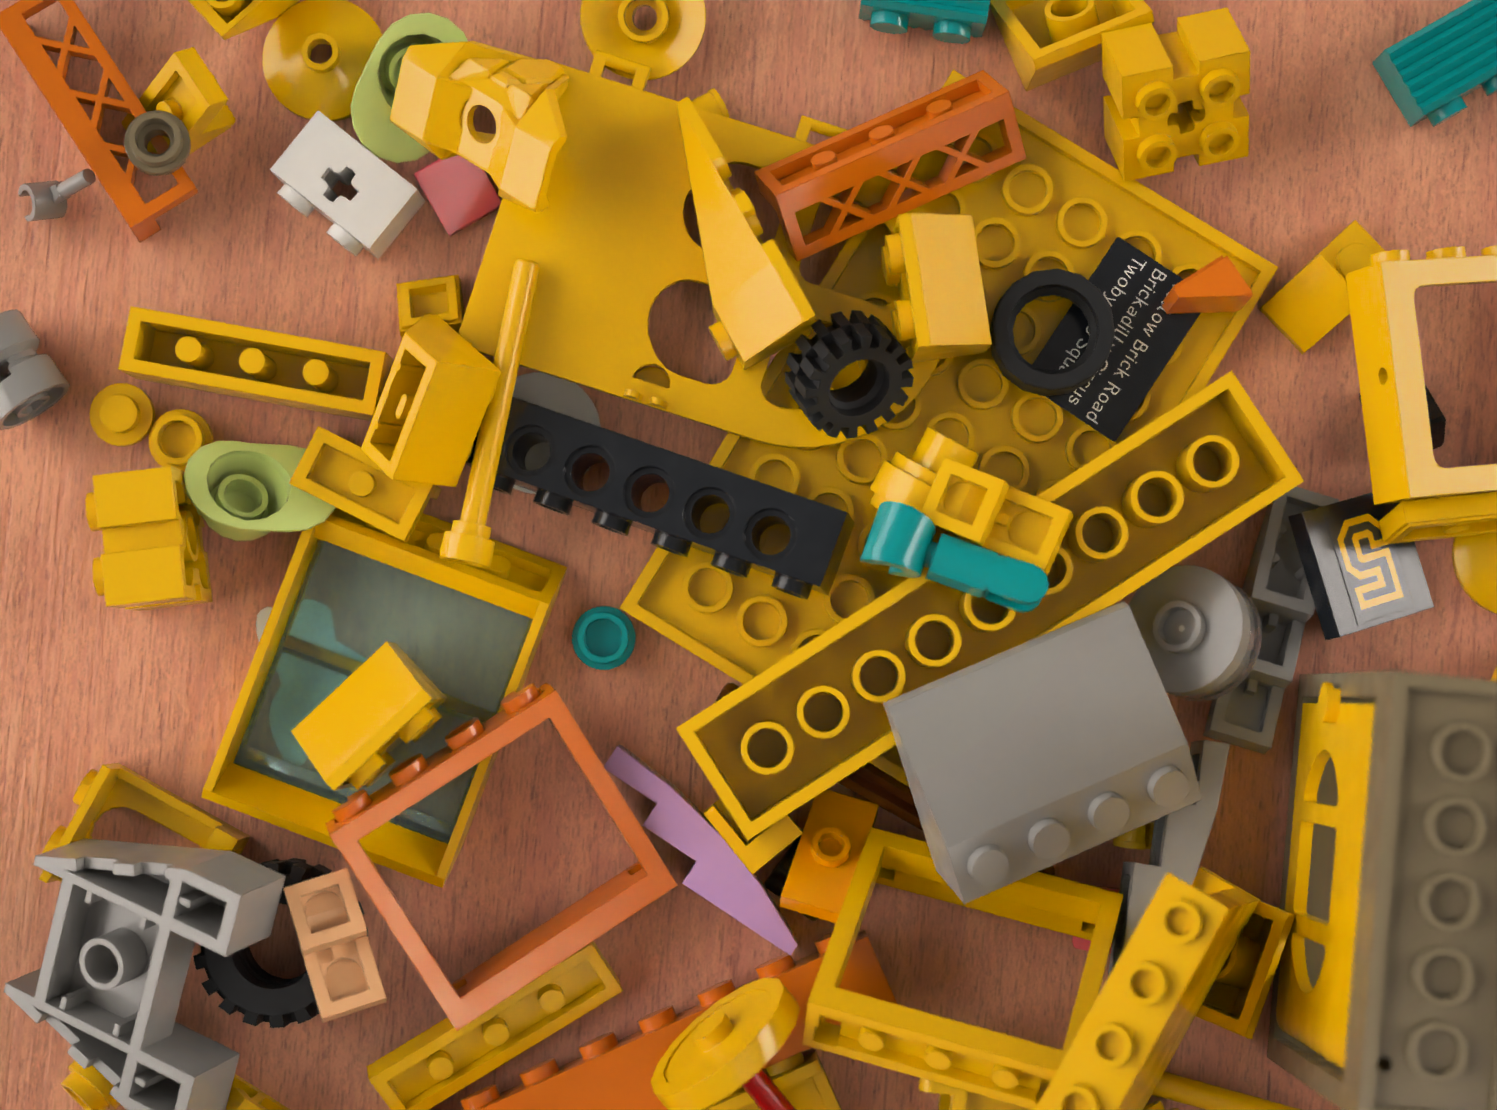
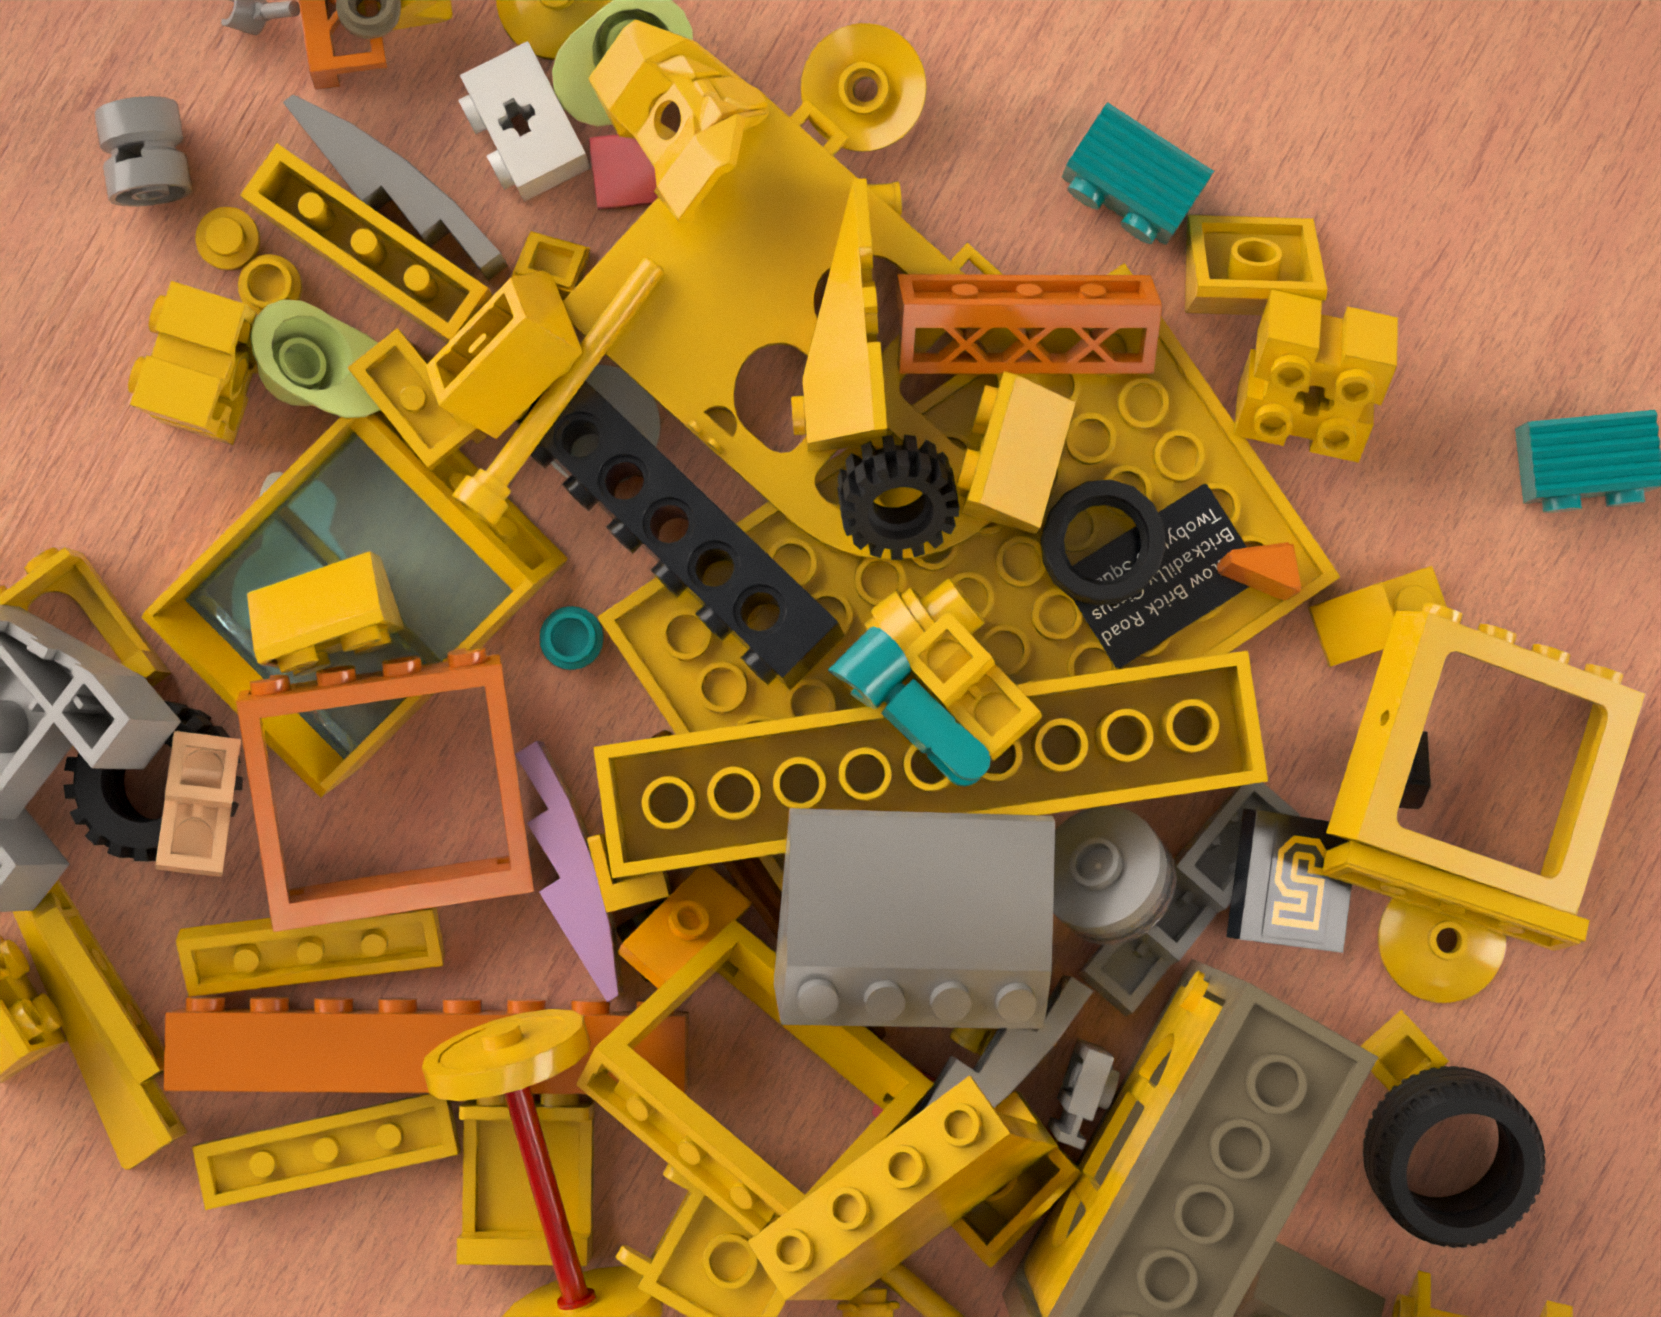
camera: 25 degrees right, 0 degrees up
none -> light grey slope [283,95,508,281]
none -> light grey plate [1047,1038,1120,1150]

